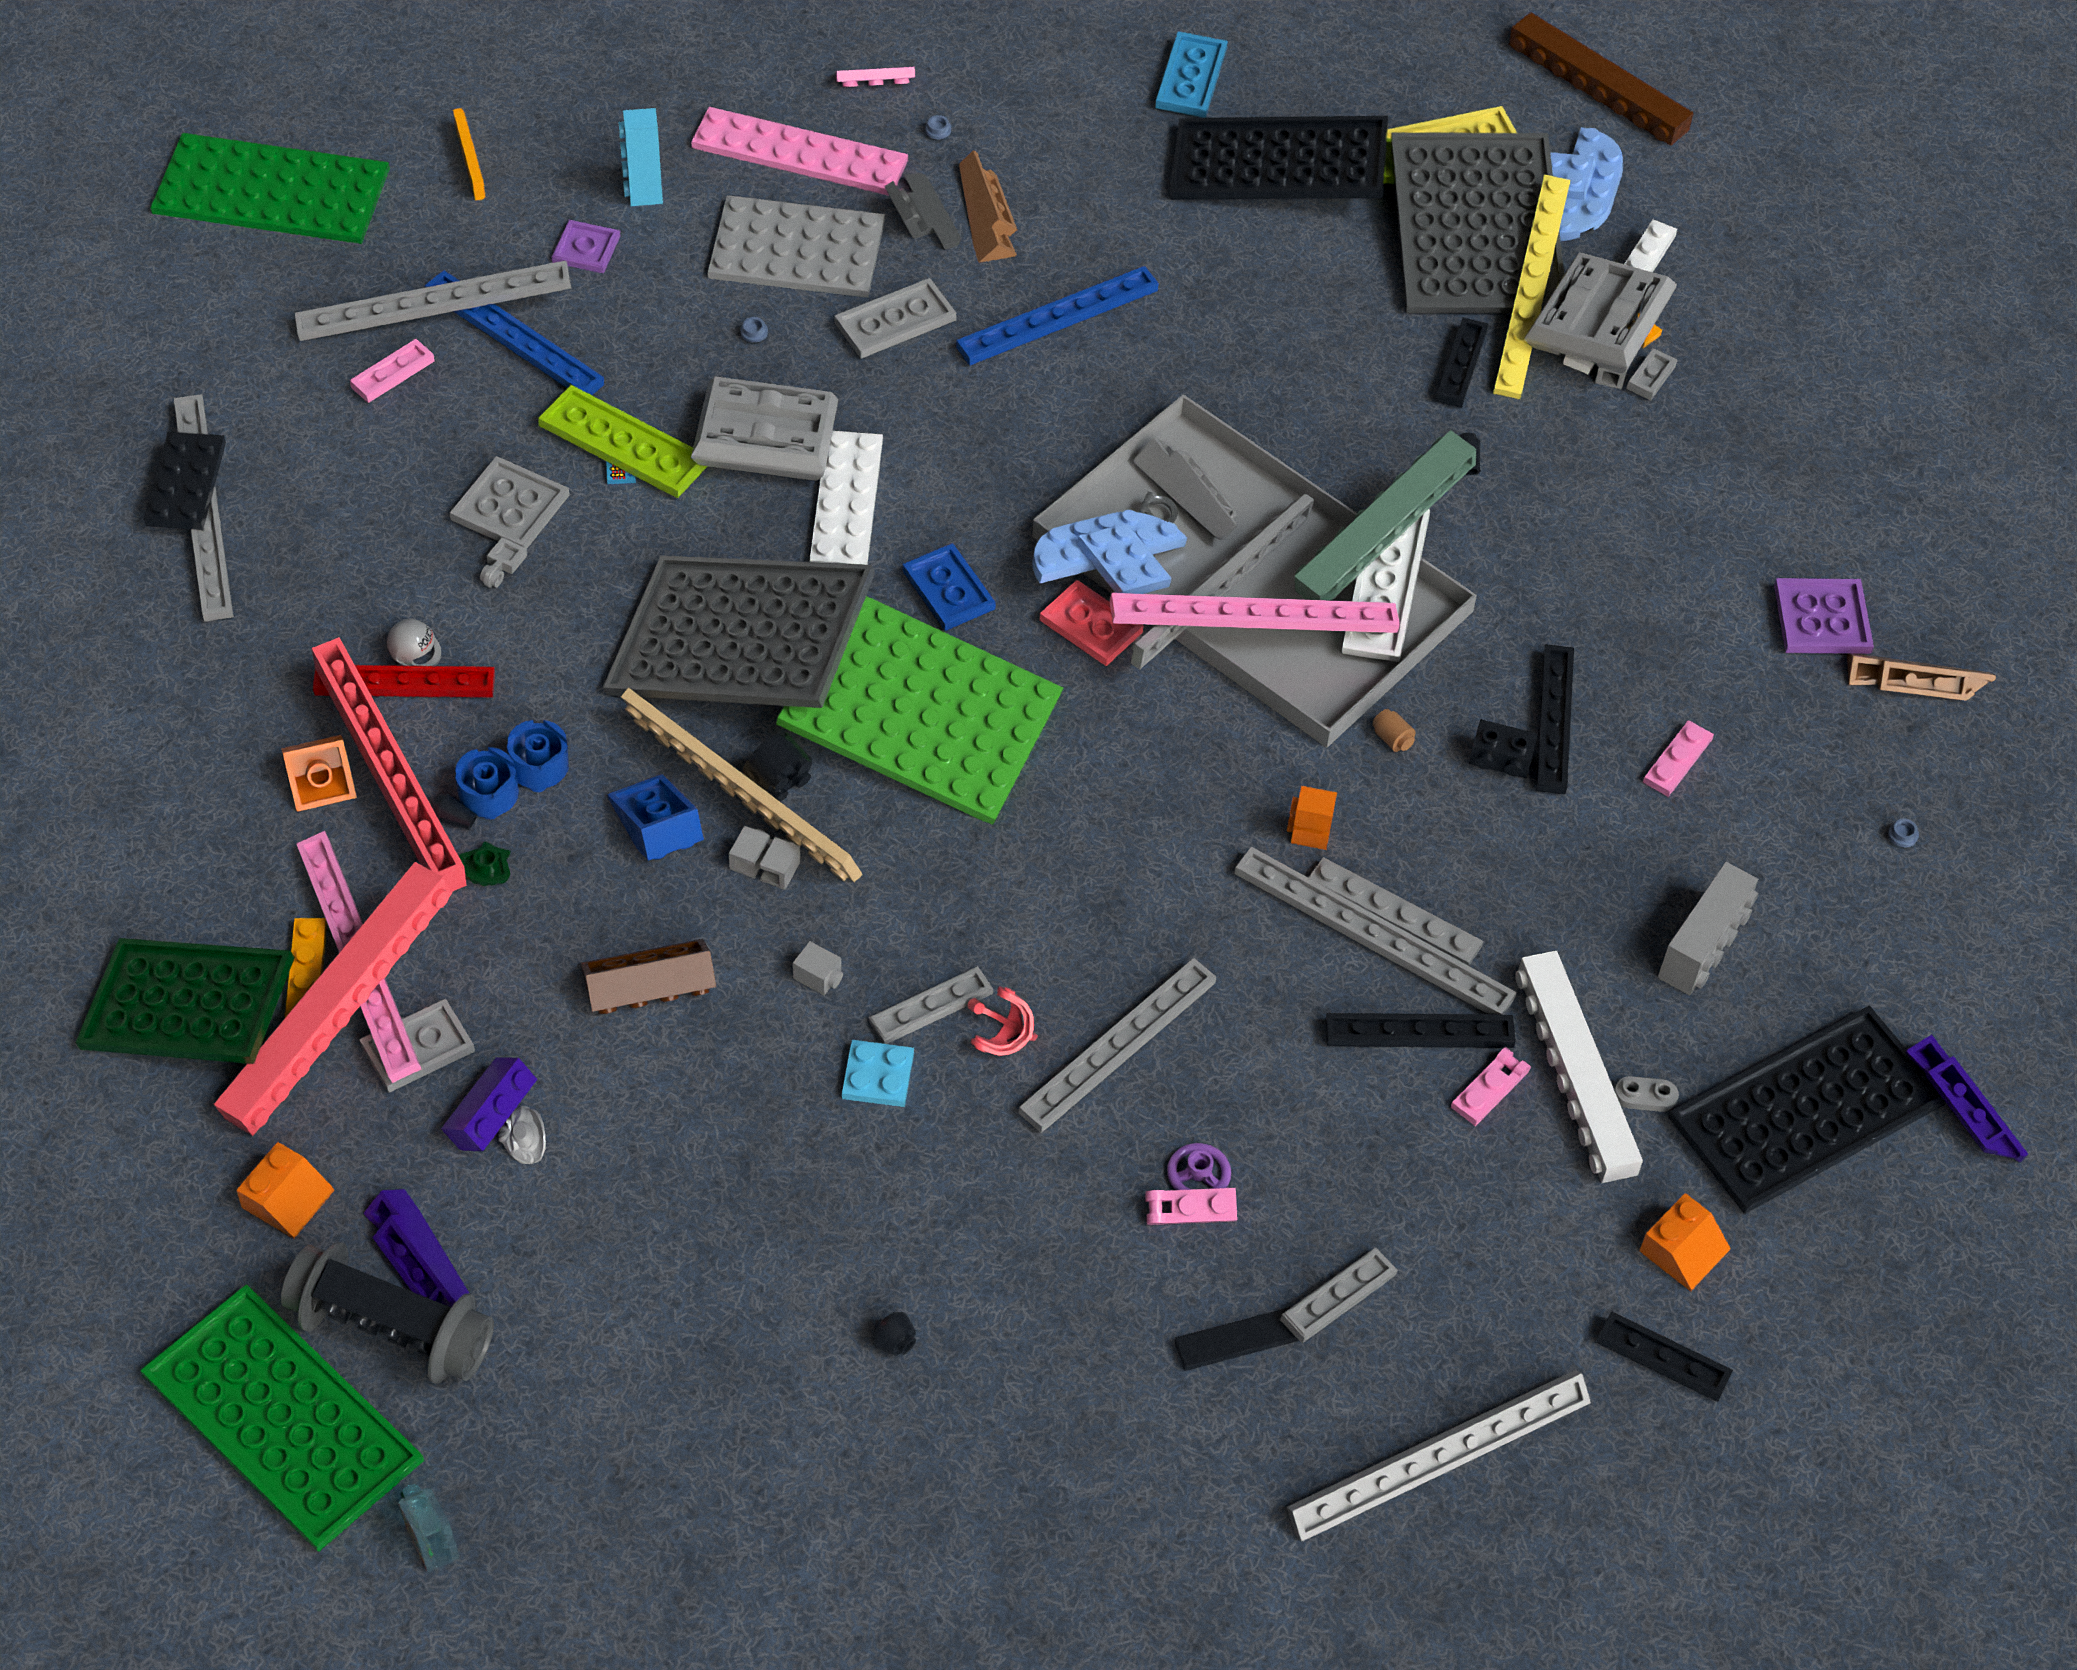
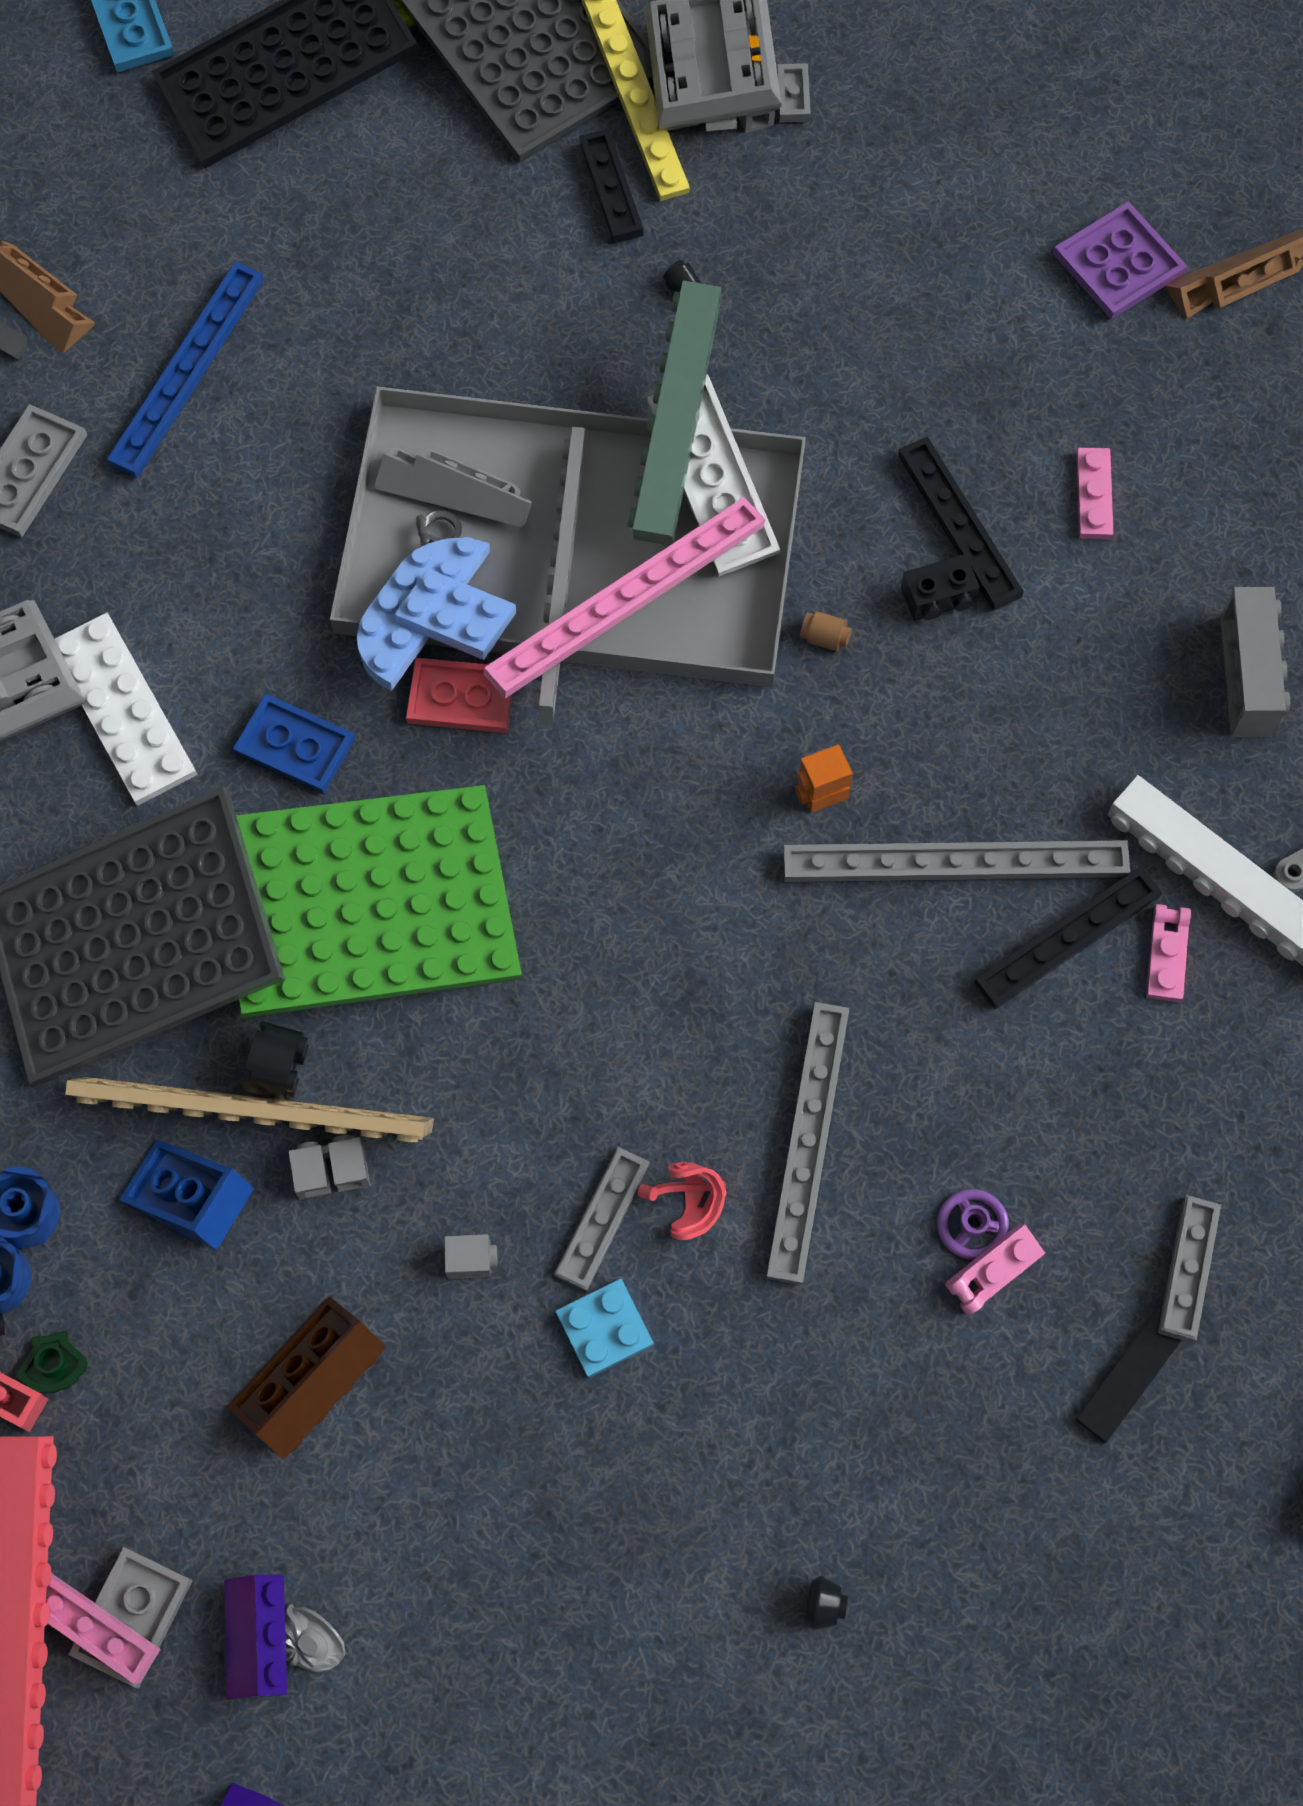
camera: 30 degrees left, 15 degrees up
light grey plate [1309,857,1483,966] -> none

